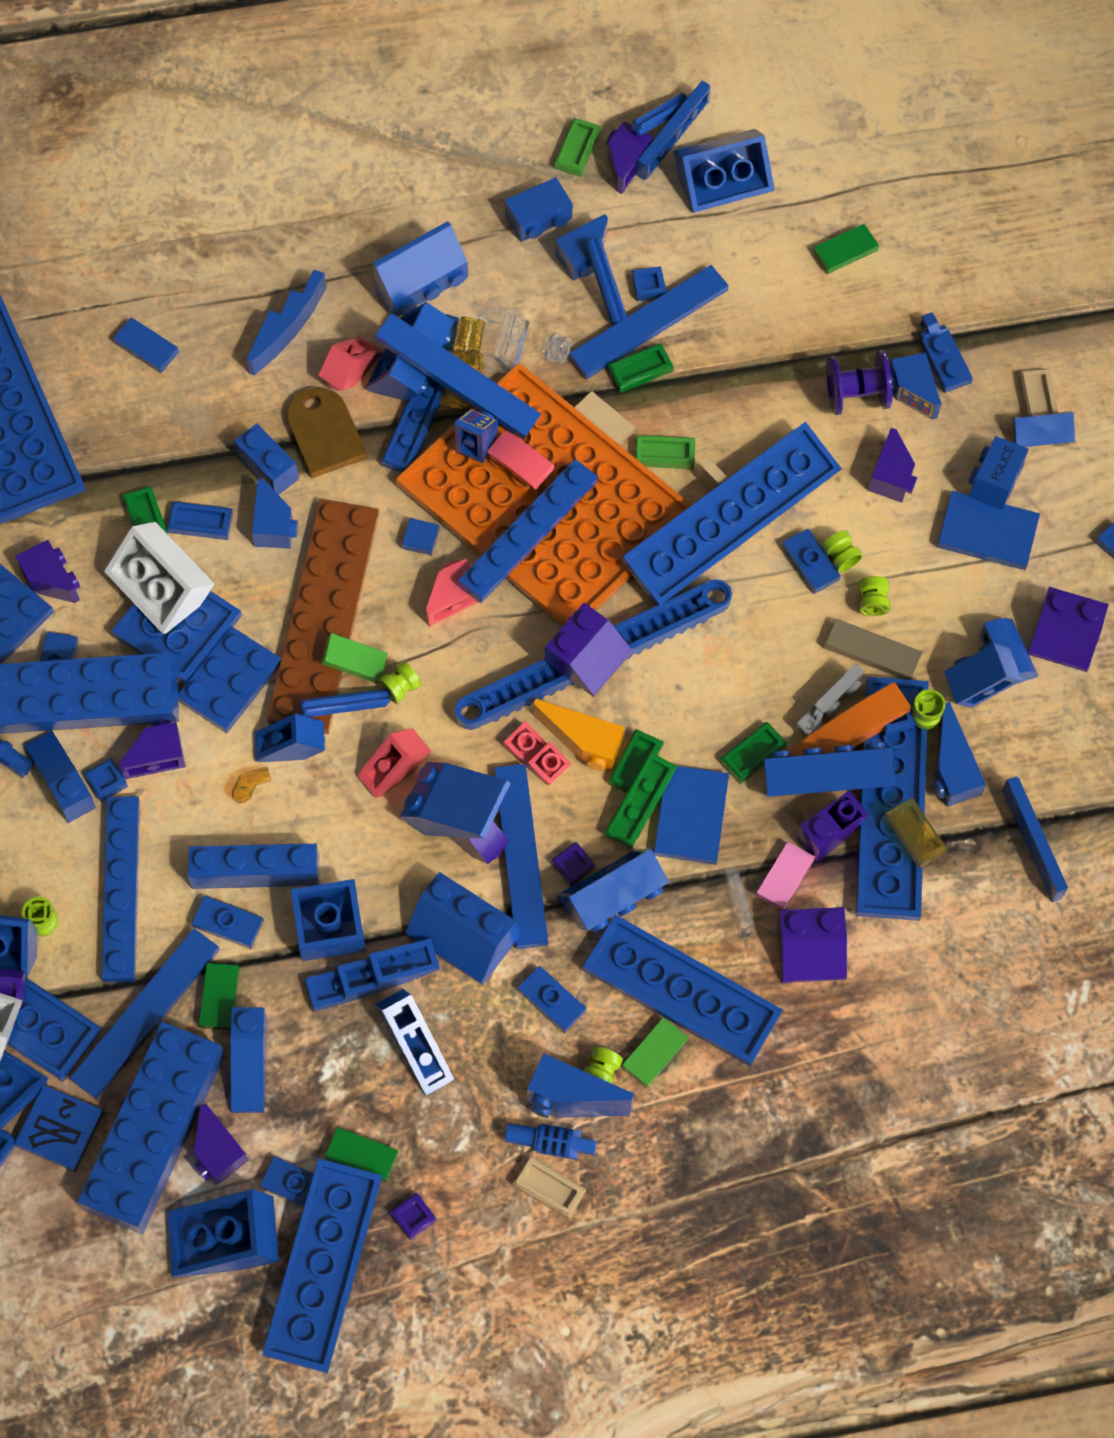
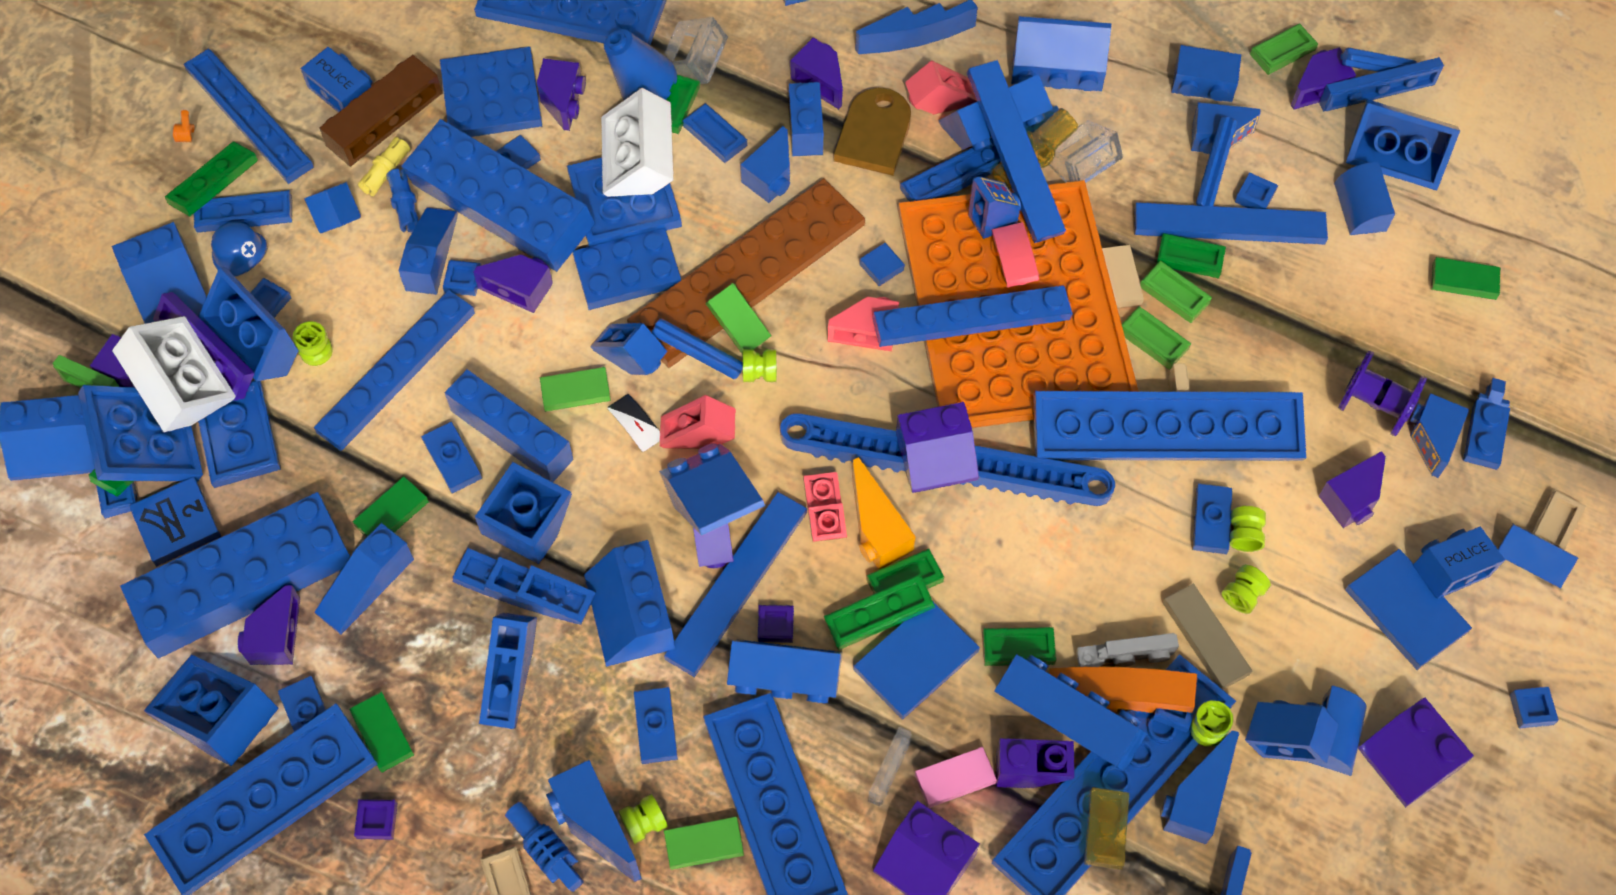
camera: 40 degrees right, 5 degrees down
blue tile [70,928,220,1100] -> none
clear yellow arm [232,767,271,803] -> none
clear plate [543,333,572,365] -> none
none -> bright green tile [540,367,611,412]
none -> blue cone [604,29,677,100]
none -> sticker [608,394,660,452]
none -> clear tile [664,17,728,84]
none -> dark purple slope [790,38,843,110]
none -> bright green tile [1140,261,1212,323]
none -> blue brick [1334,161,1395,235]

